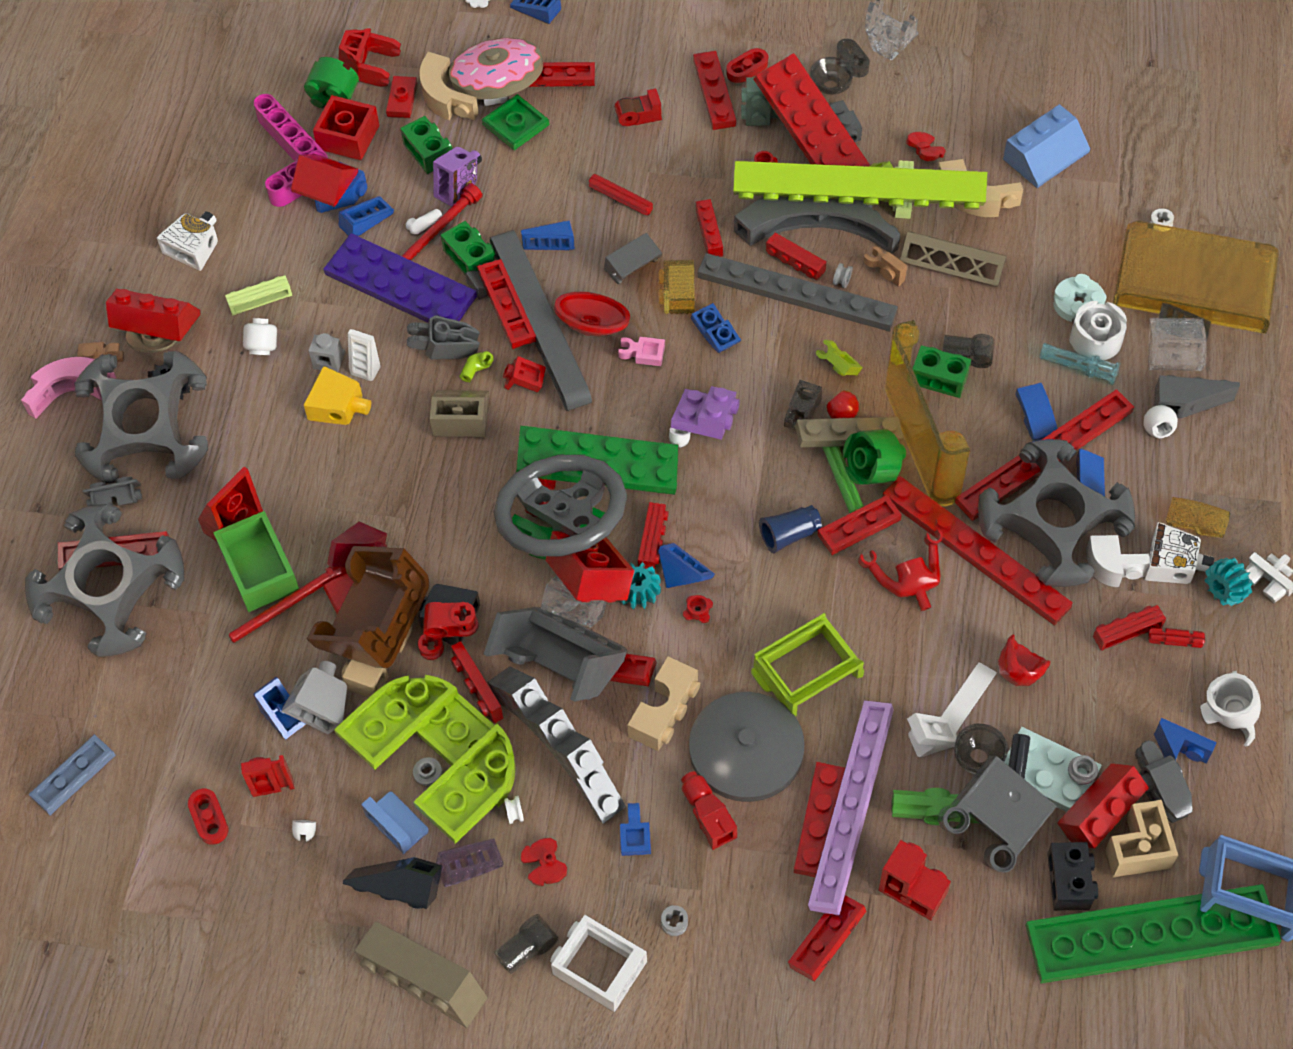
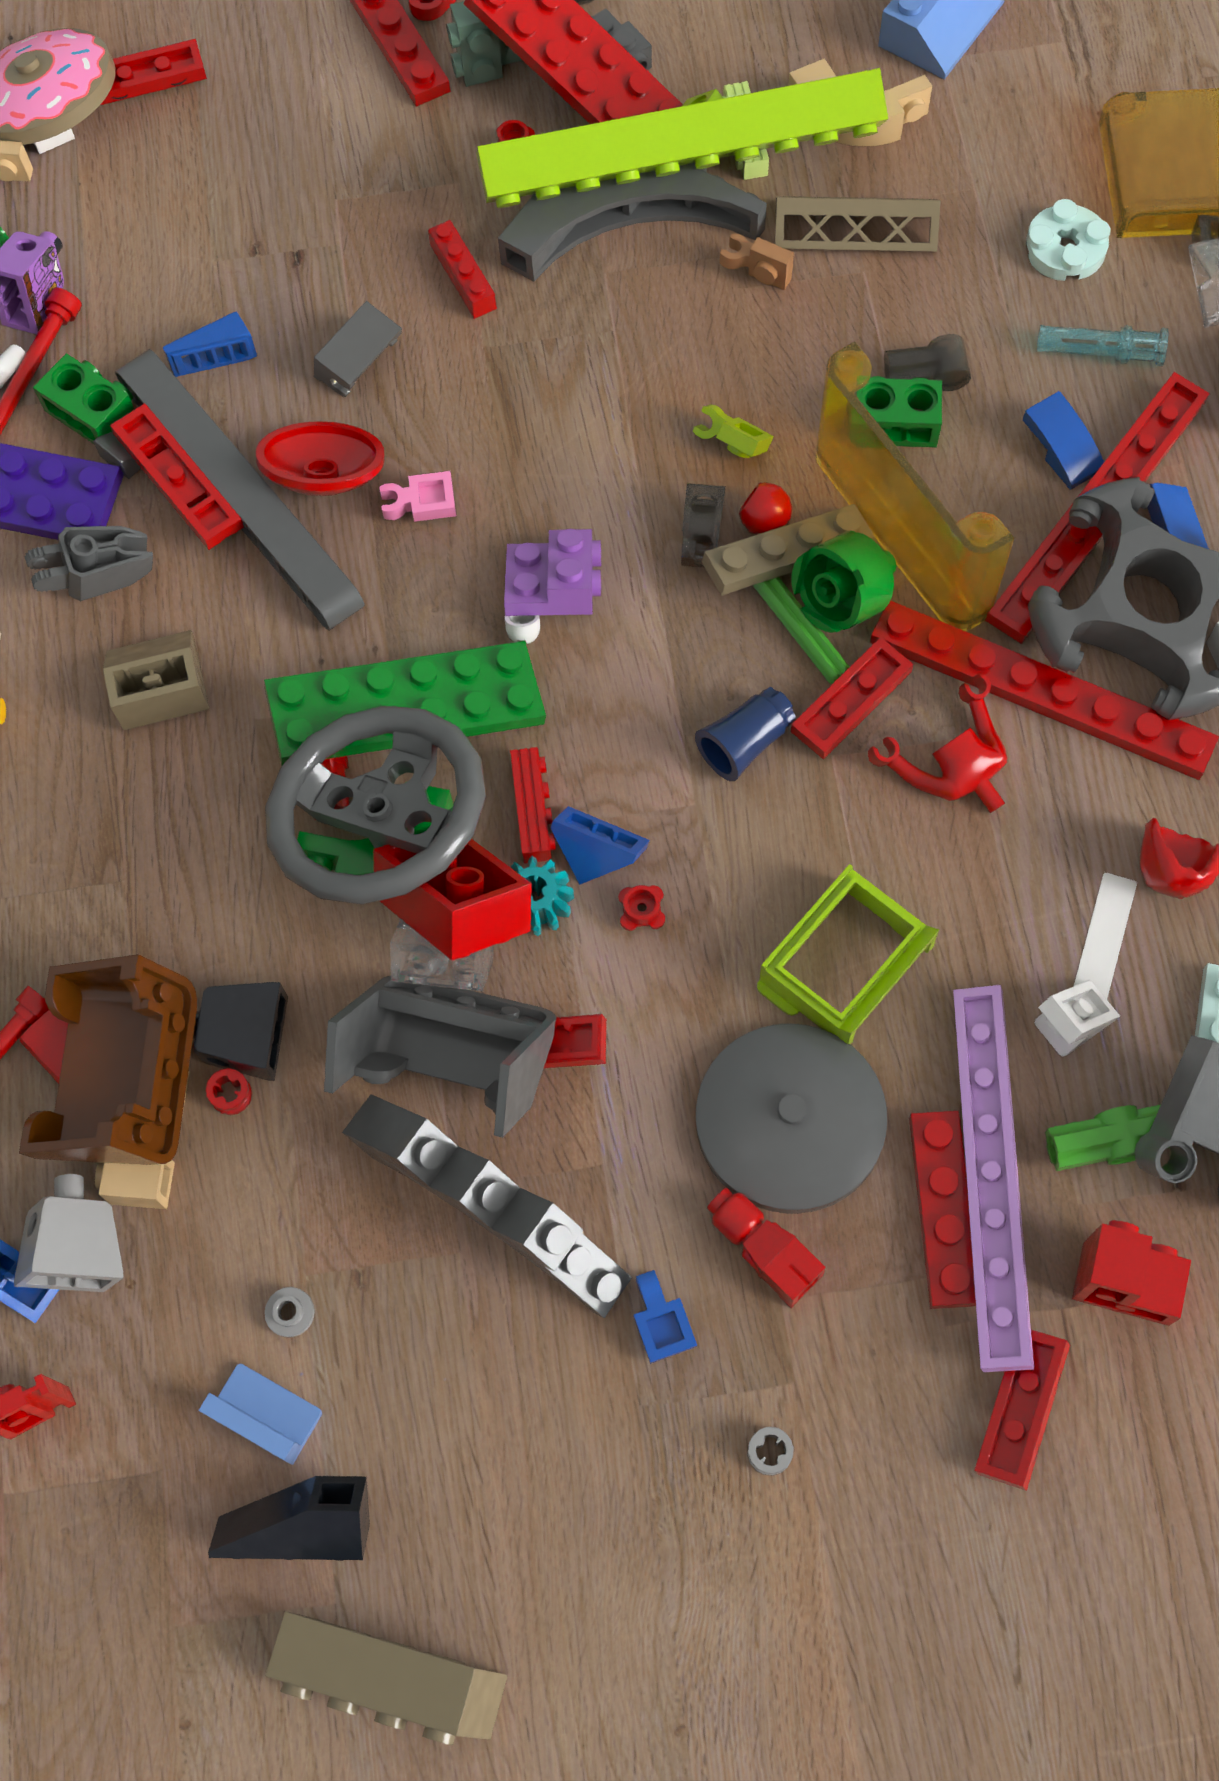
camera: 15 degrees left, 10 degrees up
white hinge [292,820,316,842] -> none
dark red slope [327,521,387,567] -> none
lime plate [334,675,516,844] -> none
red piece [423,602,479,638] -> none
clear purple slope [436,839,504,887] -> none
red plate [450,641,504,724] -> none
lime arm [459,351,494,382] -> none
green plate [482,94,550,151] -> none
clear smoke piece [494,914,559,974] -> none
red bracket [503,356,546,393] -> none
white bush [504,796,524,824] -> none
red piece [521,838,568,886] -> none
white window [550,915,647,1012] -> none
red axle [588,174,653,216] -> none
red leg [614,88,662,126] -> none
tan arch [627,656,701,752] -> none
clear yellow brick [659,260,695,314] -> none
blue slope [691,303,741,353] -> none
dark grey plate [698,253,898,332] -> none
red piece [766,232,827,280] -> none
light grey bush [833,263,853,288] -> none
red piece [906,132,946,161] -> none
clear smoke piece [954,723,1008,774] -> none
white brick [1069,301,1127,363] -> none
white bush [1150,209,1174,233] -> none

